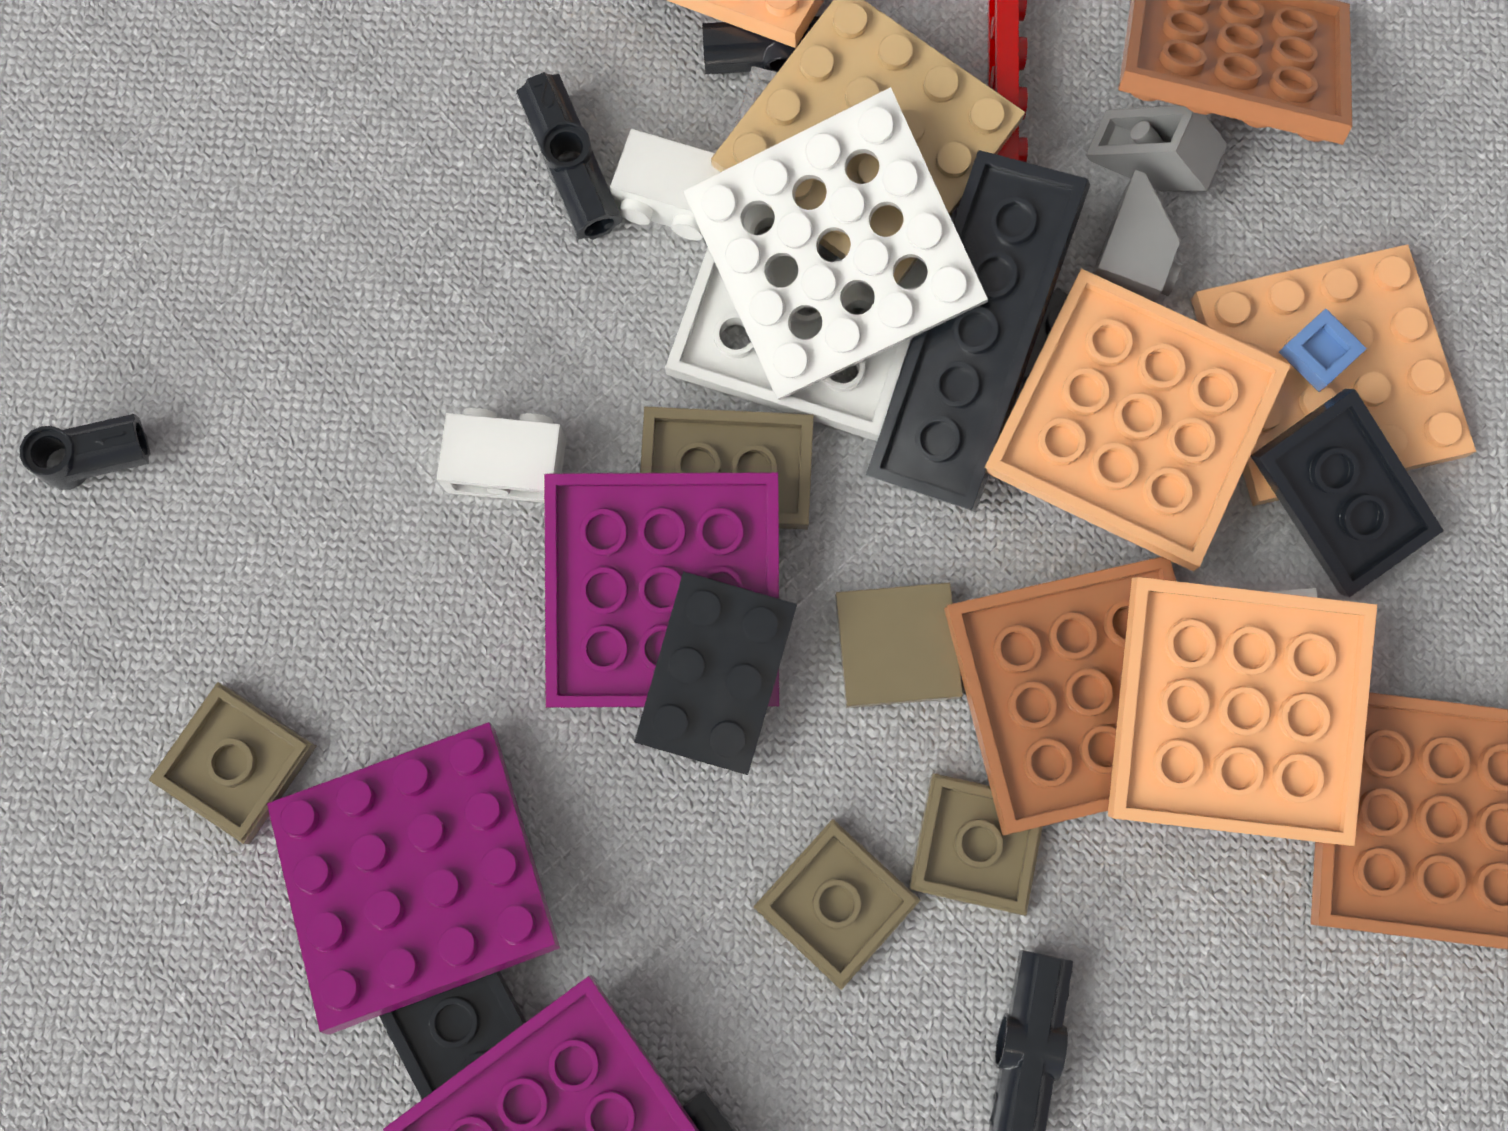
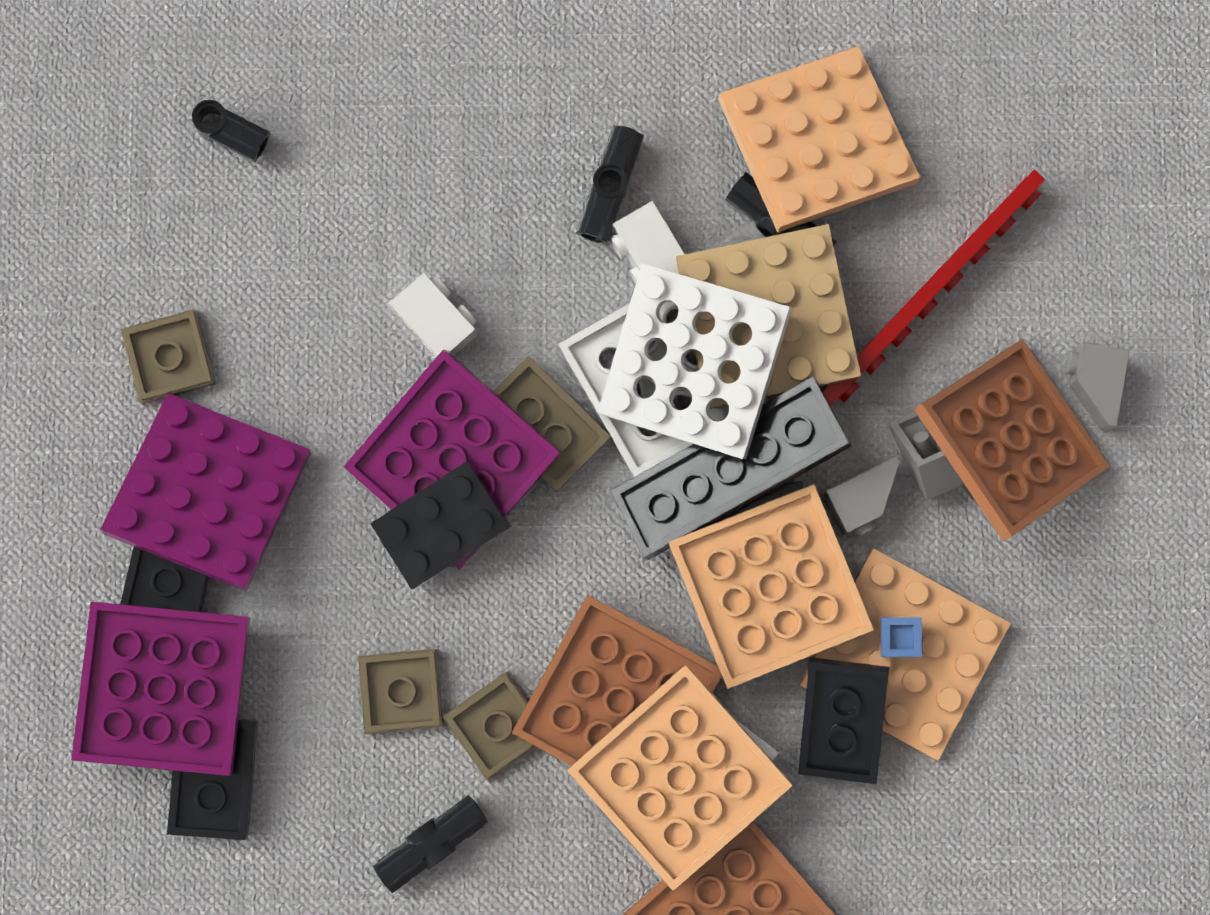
camera: 40 degrees right, 5 degrees up
dark tan tile [835,582,963,708] -> none

